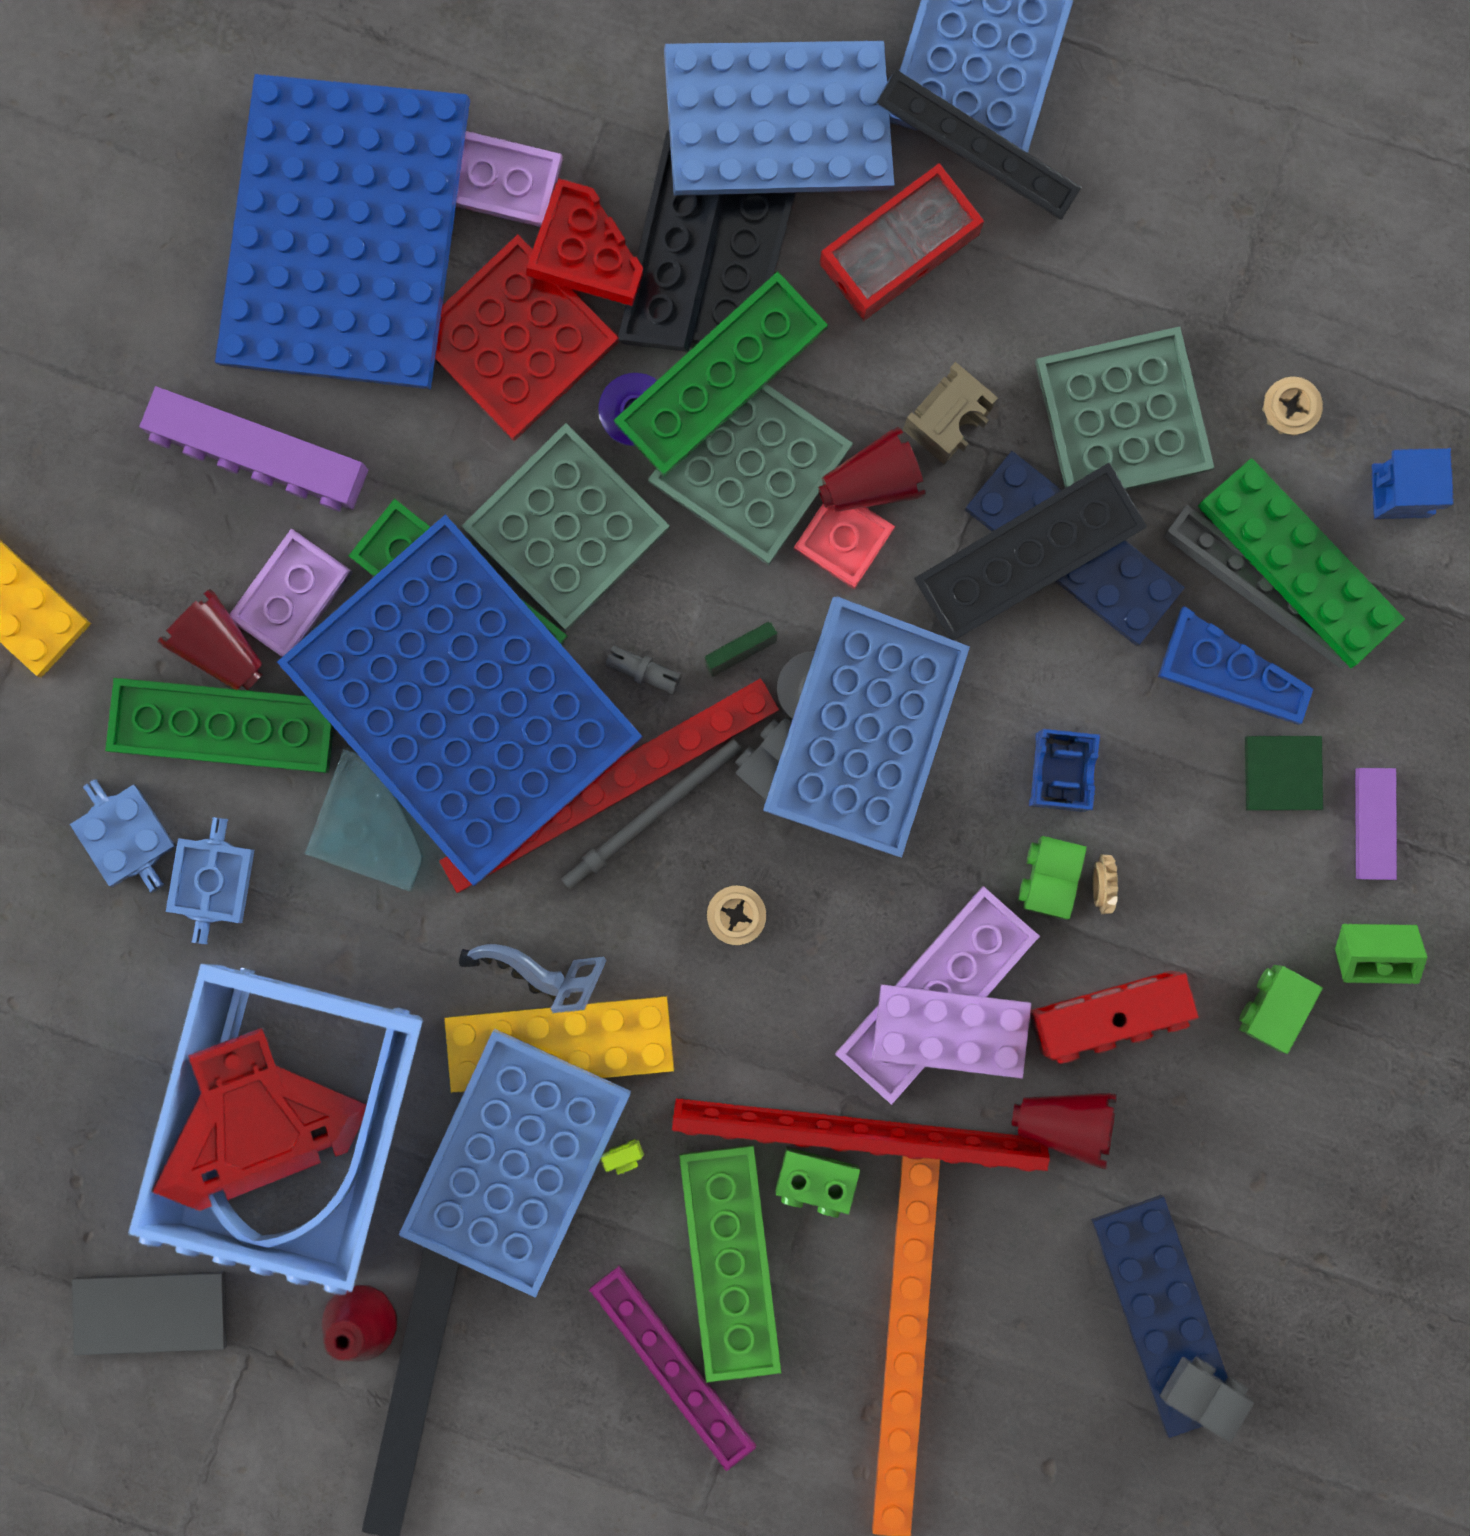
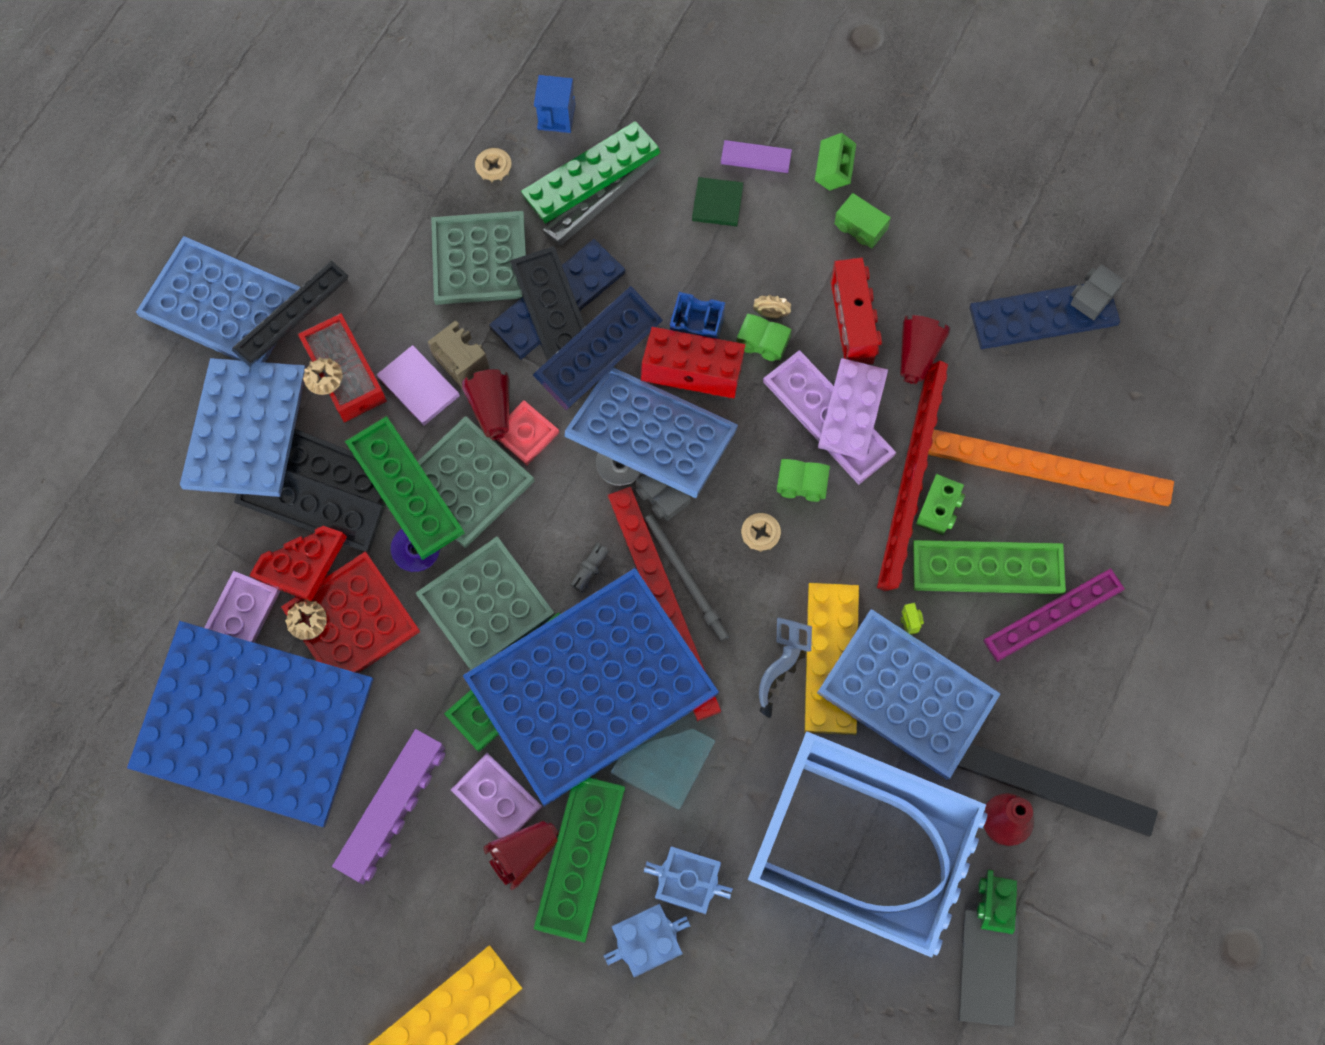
camera: 85 degrees left, 15 degrees down
red plate [152,1028,367,1211] -> none
dark green tile [705,621,778,677] -> none
blue wing [1158,606,1313,725] -> none
none -> tan gear [285,600,327,640]
none -> tan gear [303,357,343,395]
none -> lavender tile [377,345,460,426]
none -> dark blue plate [533,286,663,410]
none -> red brick [641,327,746,399]
none -> bright green brick [777,459,830,502]
none -> green bracket [977,869,1017,934]

